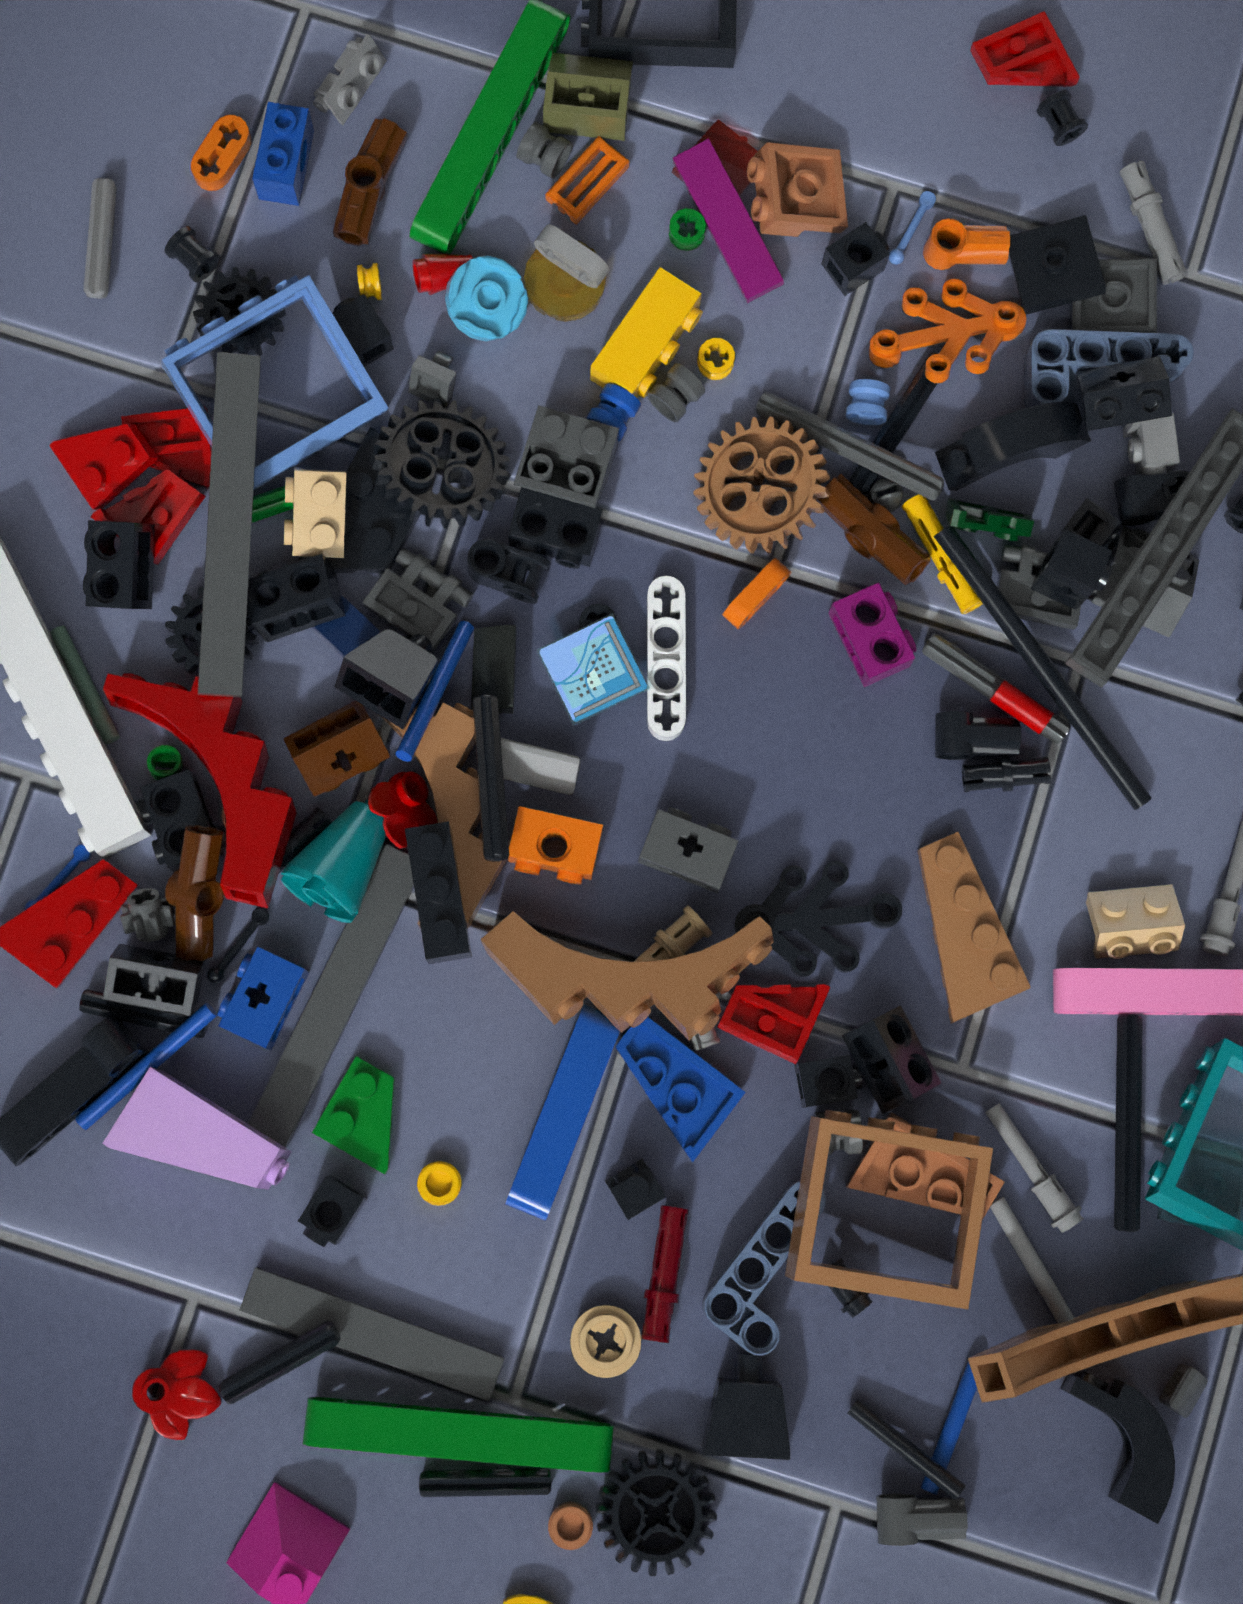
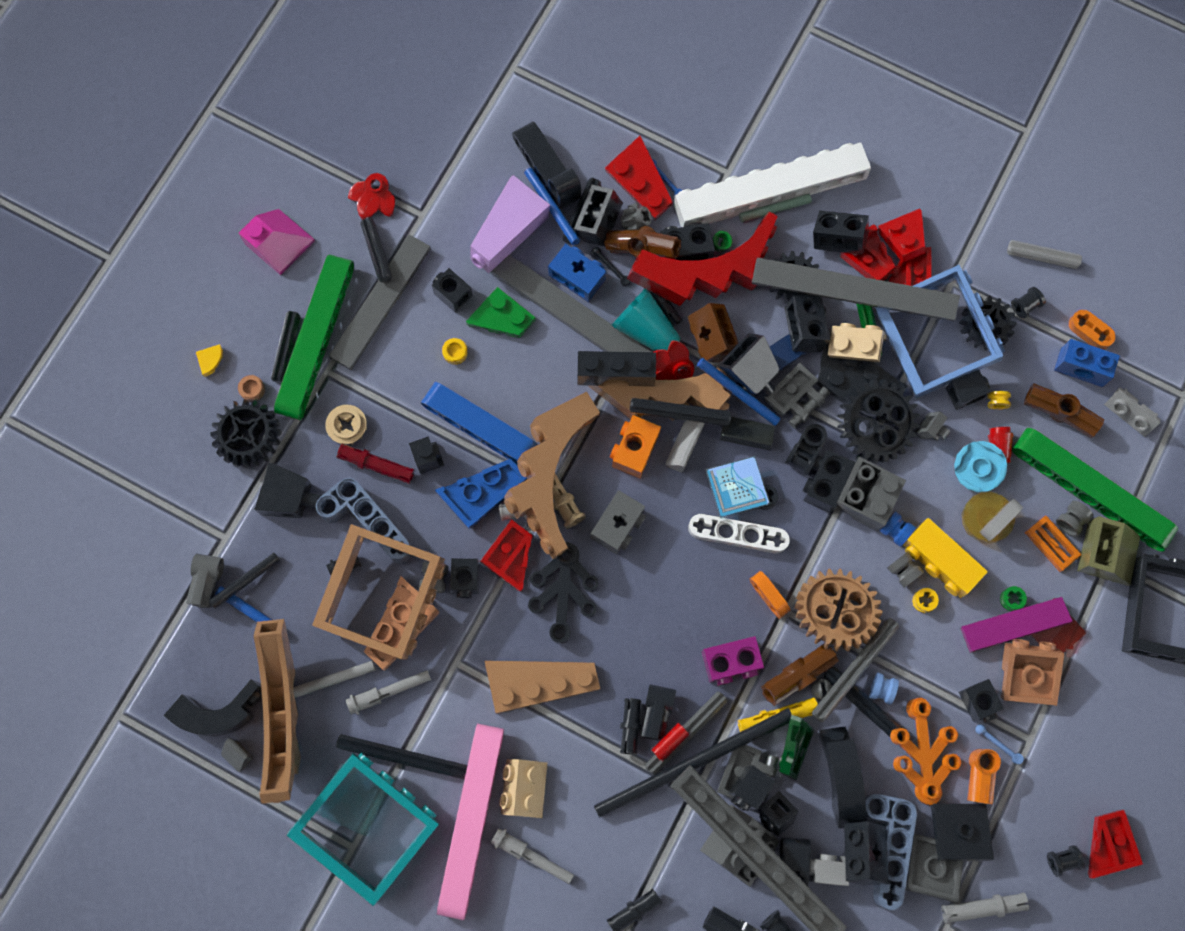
camera: 105 degrees right, 5 degrees down
black brick [842,1005,941,1114] -> none

